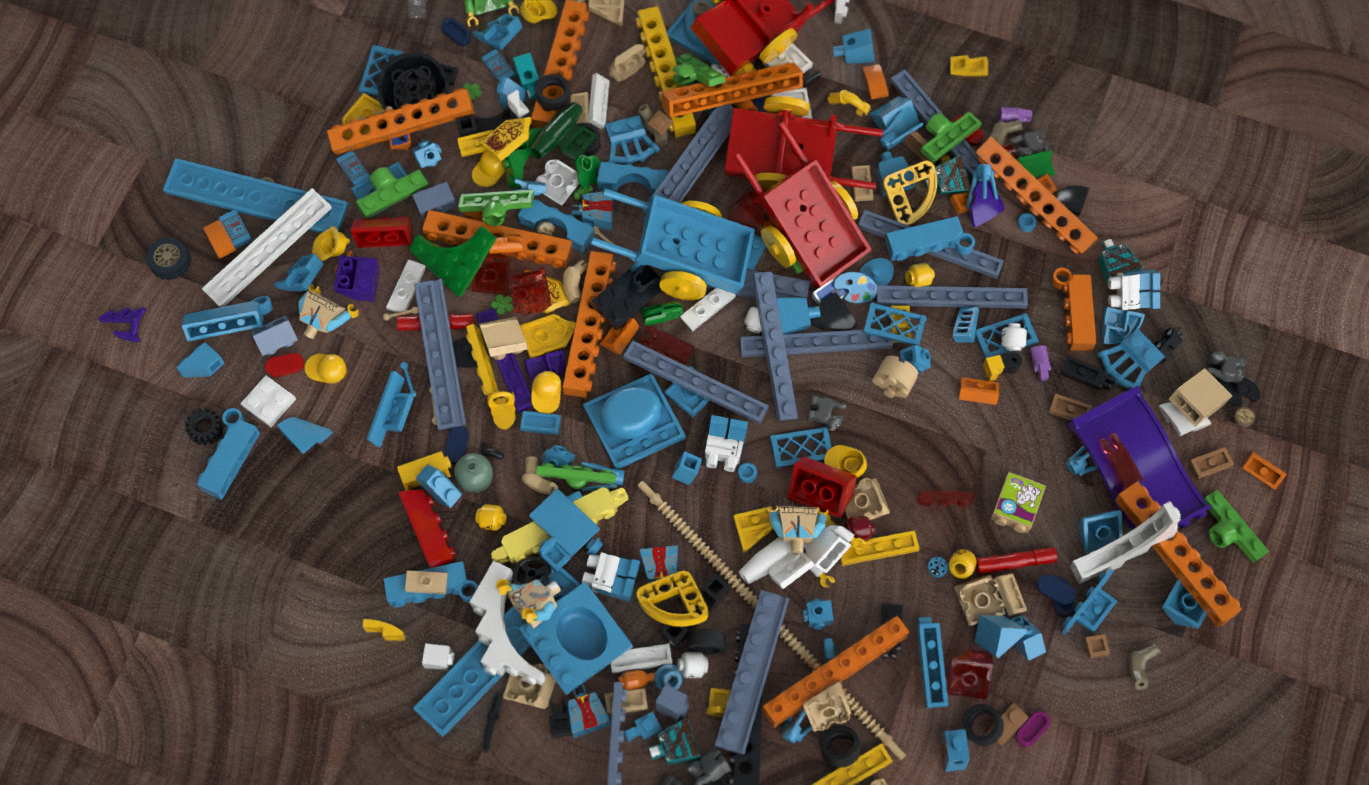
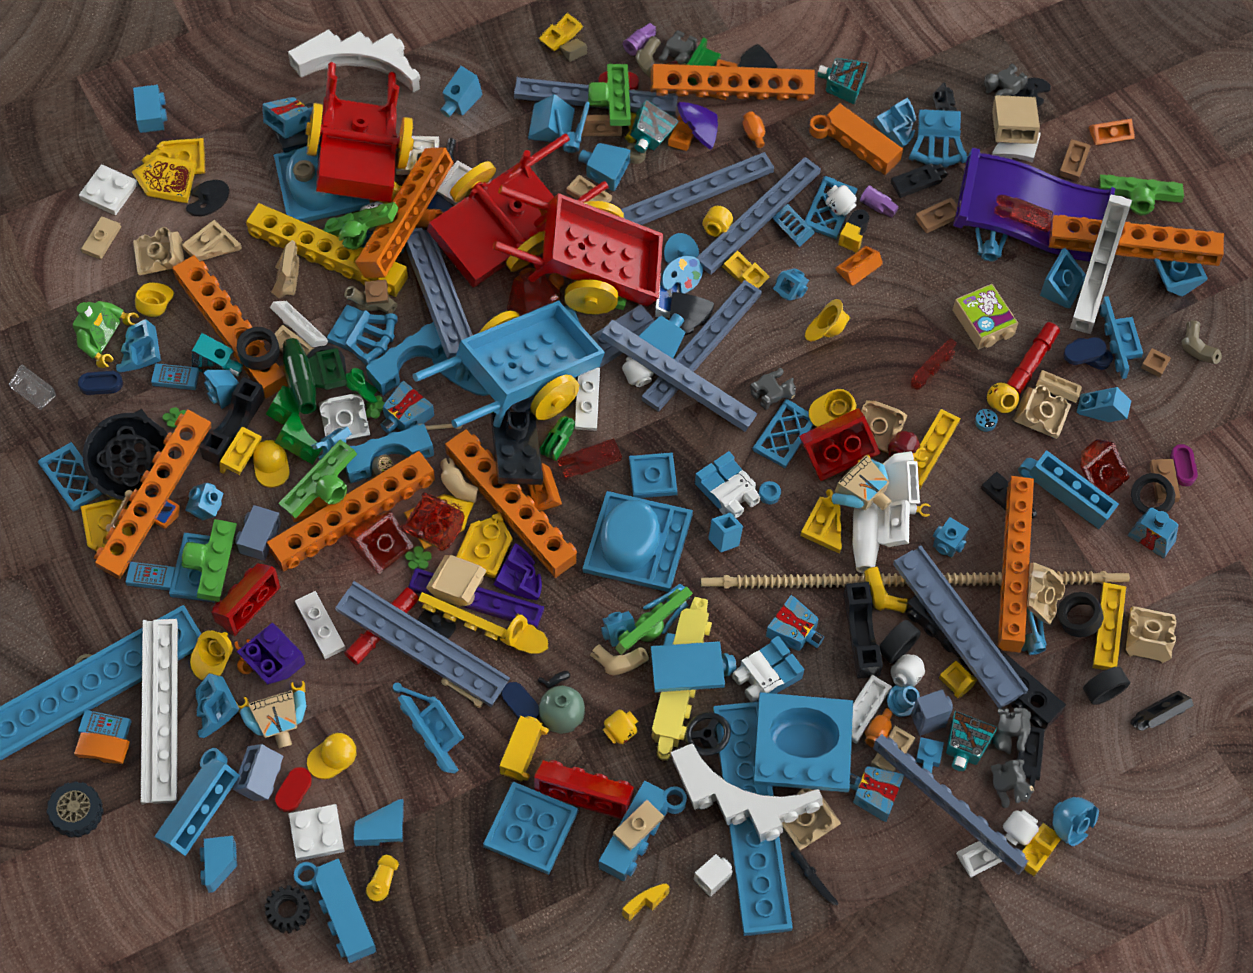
camera: 50 degrees left, 5 degrees down
dark purple piece [98,307,147,342] -> none
tan hinge [383,306,419,321] -> none
green plate [408,227,497,297] -> none
dark azure brick [416,465,462,507] -> none
yellow tile [479,117,532,161] -> none
orange hinge [490,236,524,254] -> none
torso [496,579,561,629] -> none
white slope [507,90,529,118] -> none
dark azure tile [520,411,561,435] -> none
yellow cap [531,371,562,414] -> none
dark azure bracket [539,537,571,572] -> none
black plate [549,700,572,738] -> none
sand blue plate [623,340,769,424] -> none
yellow beam [637,571,709,626] -> none
dark azure tile [823,638,836,663] -> none
yellow piece [828,90,871,117] -> none
orange slope [862,64,888,99] -> none
dark azure window [863,302,927,345] -> none
tan brick [872,356,918,398] -> none
yellow beam [883,161,937,225] -> none
dark azure hinge [885,216,975,261] -> none
dark azure plant [967,164,998,209] -> none
dark azure slope [975,615,1028,658] -> none
dark azure tile [1017,213,1037,232] -> none
hips [1108,269,1160,310] -> none
tile [1234,407,1255,428] -> none
none -> yellow piece [366,855,399,901]
none -> dark azure plate [483,782,578,875]
none -> dark tan slope [560,38,587,62]
none -> orange plant [742,112,765,148]
none -> yellow piece [805,299,850,342]
none -> yellow arm [864,567,907,613]

